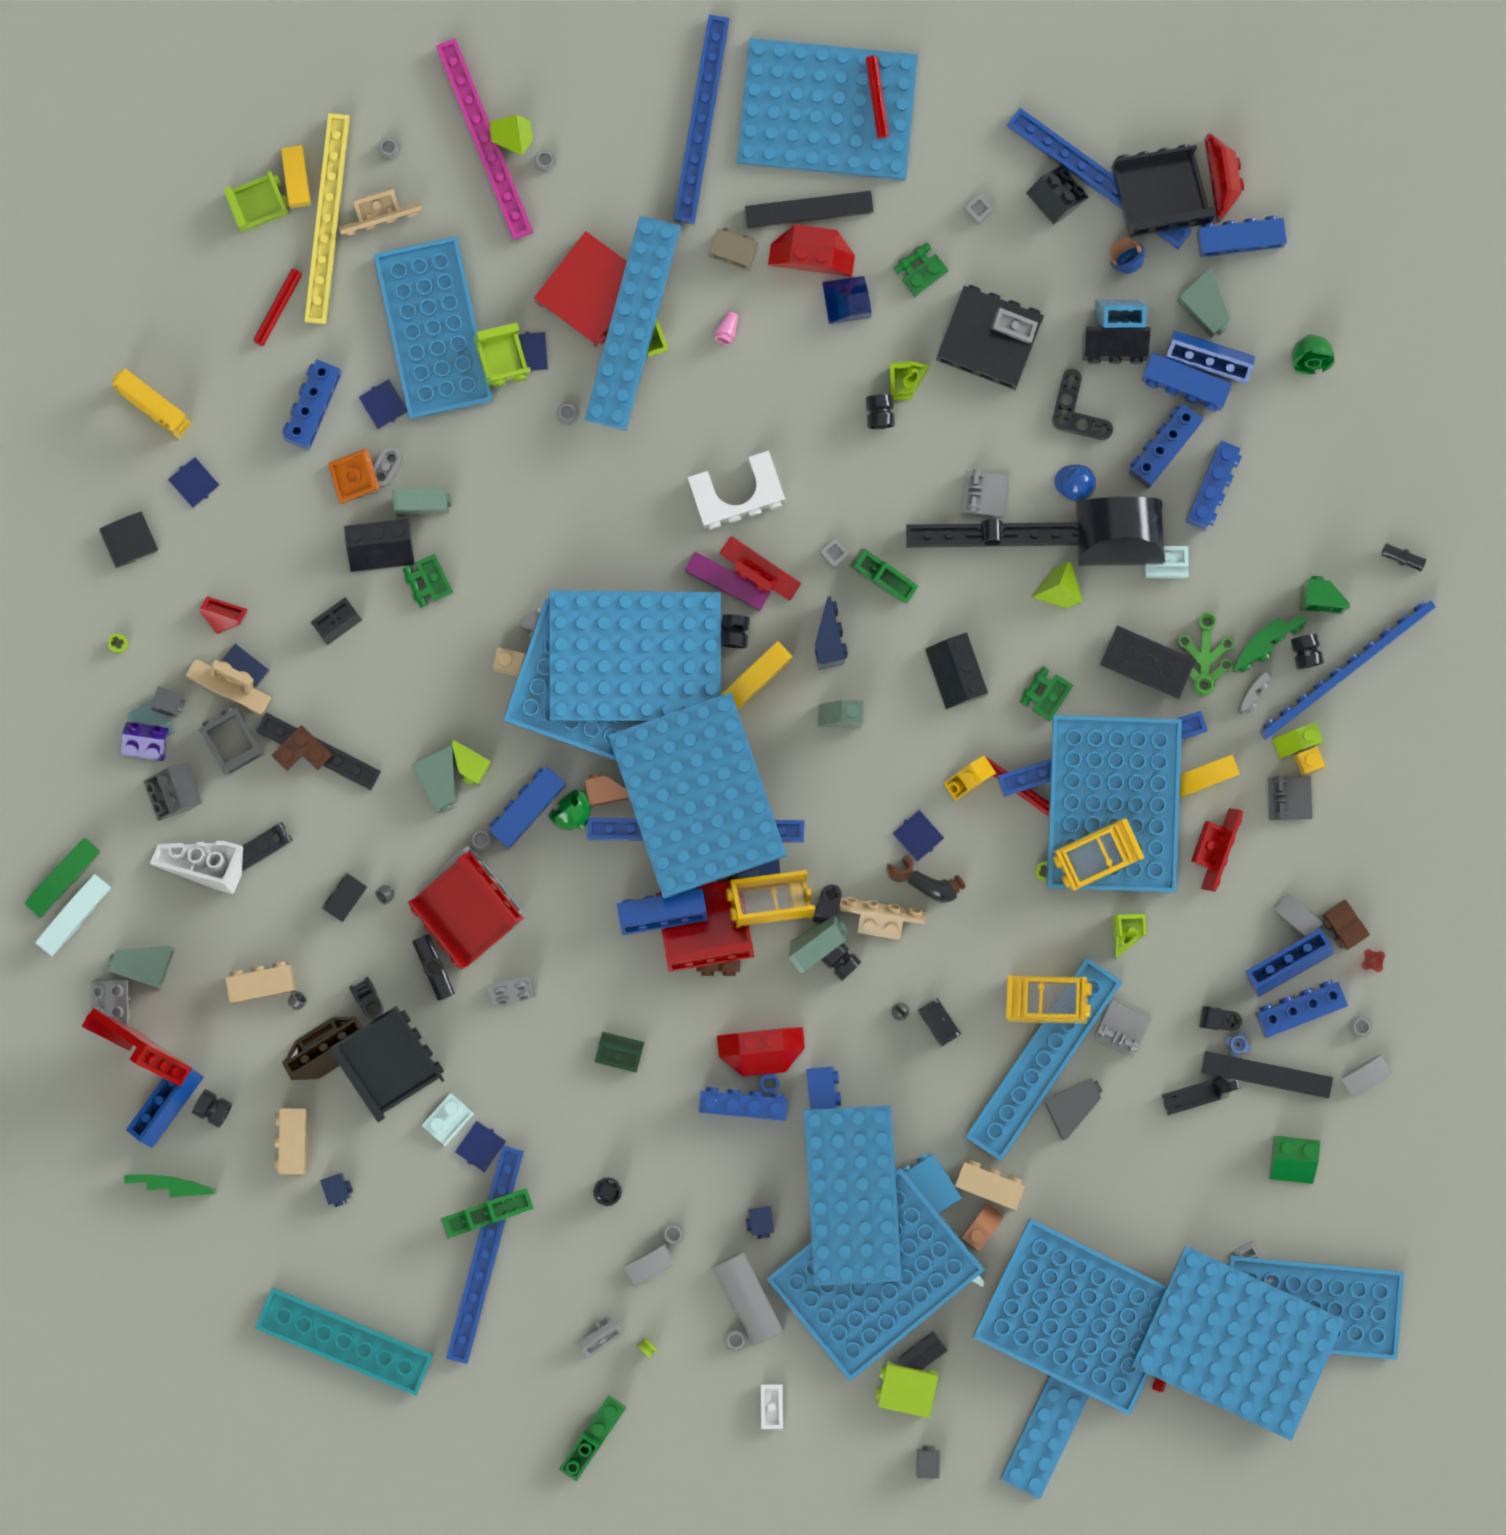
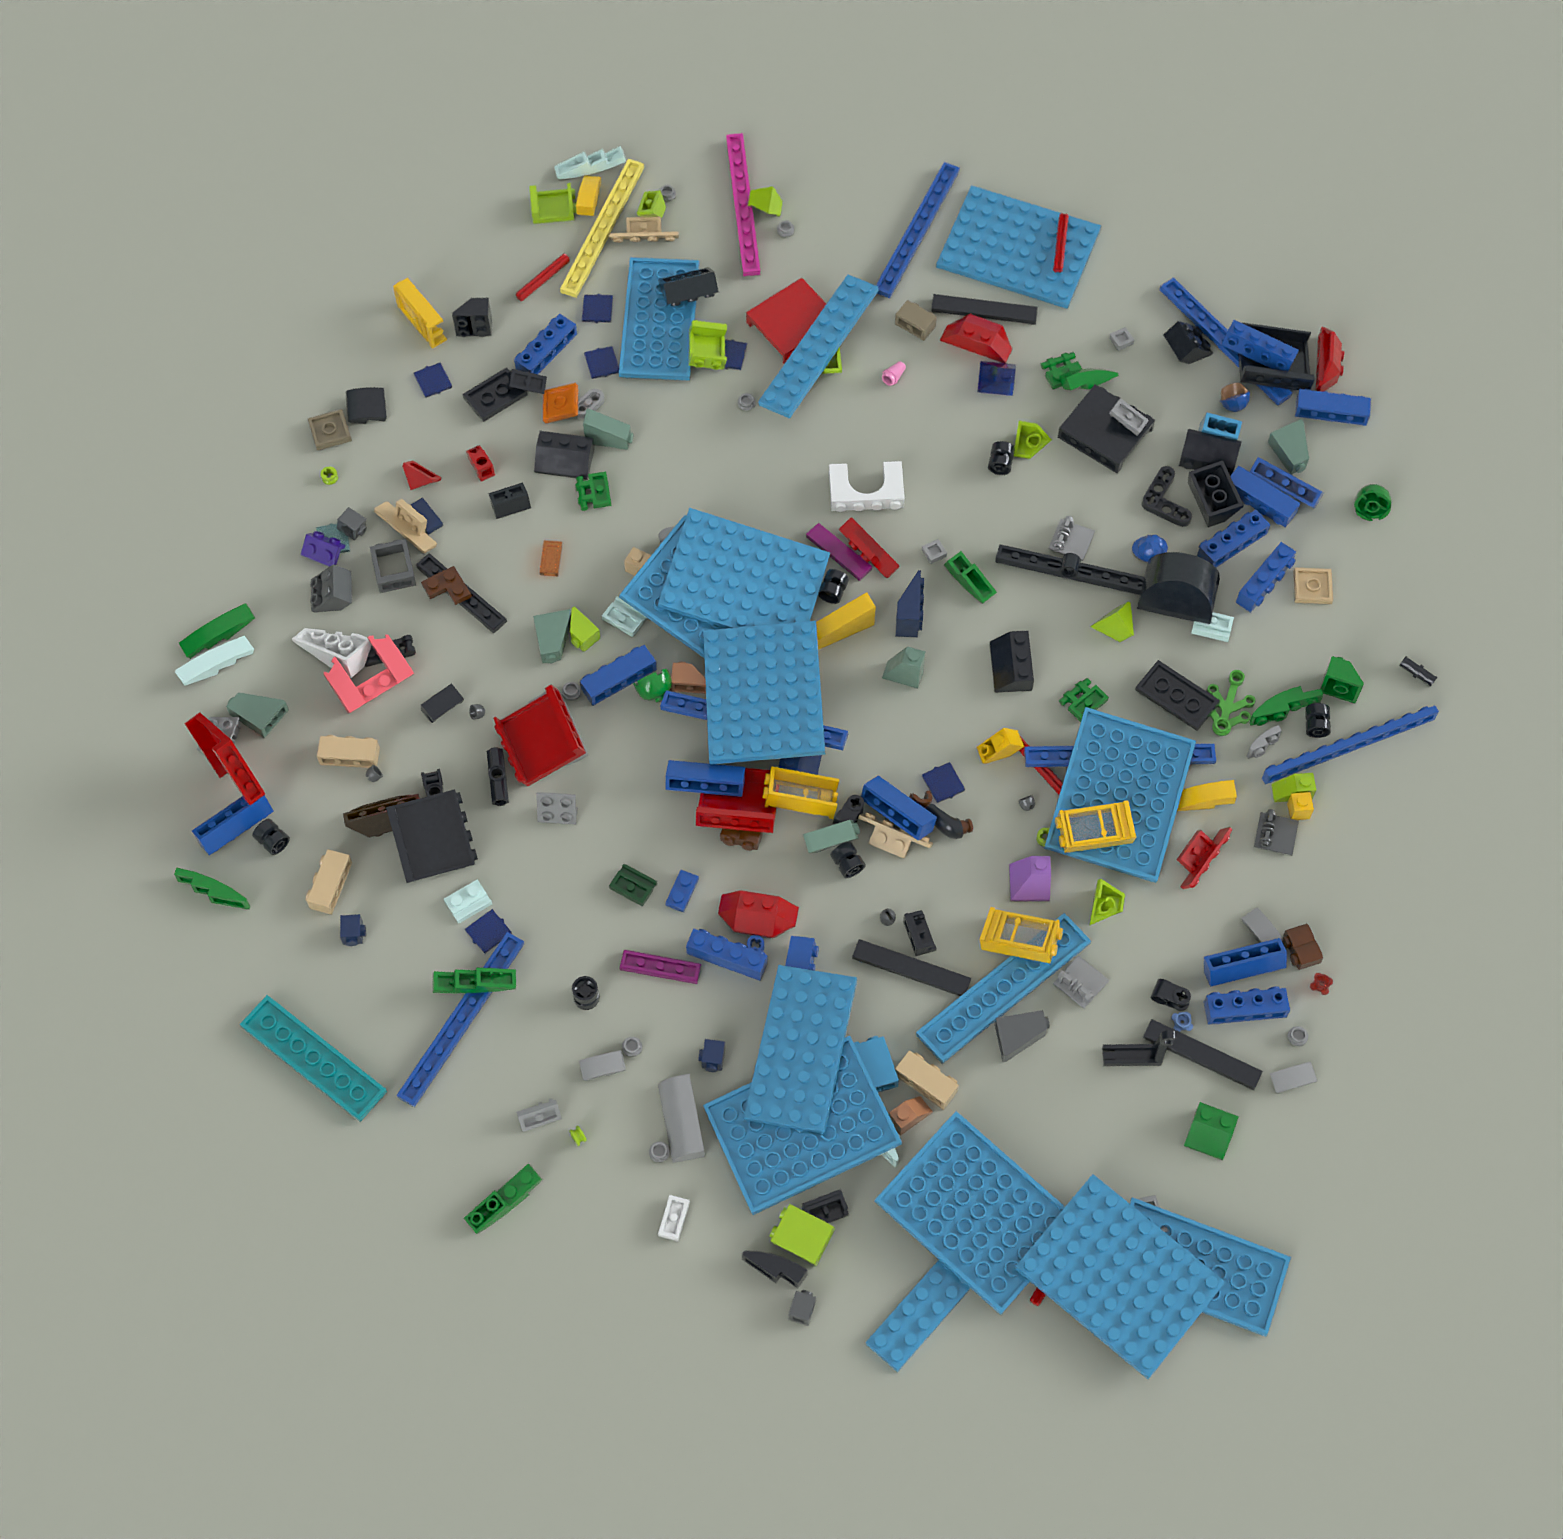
camera: 20 degrees right, 20 degrees down
none -> dark tan plate [307,409,352,451]
none -> coral wedge [323,634,414,714]
none -> black slope [452,298,492,337]
none -> black plate [463,367,528,422]
none -> red leg [466,445,495,482]
none -> black hinge [507,369,547,395]
none -> clear orange tile [540,540,563,576]
none -> light aqua slope [554,146,626,179]
none -> clear blue piece [582,293,613,324]
none -> light aqua plate [602,596,647,637]
none -> magenta tile [619,950,701,984]
none -> lime slope [637,190,666,218]
none -> black slope [658,267,719,306]
none -> blue plate [665,870,699,913]
none -> black slope [742,1251,808,1289]
none -> black tile [852,939,971,996]
none -> blue brick [861,775,937,841]
none -> medium lavender slope [1009,856,1051,901]
none -> dark grey hinge [1018,795,1035,811]
none -> green slope [1059,368,1119,391]
none -> black slope [1188,461,1244,527]
none -> blue brick [1222,320,1299,371]
none -> tan tile [1293,567,1333,604]

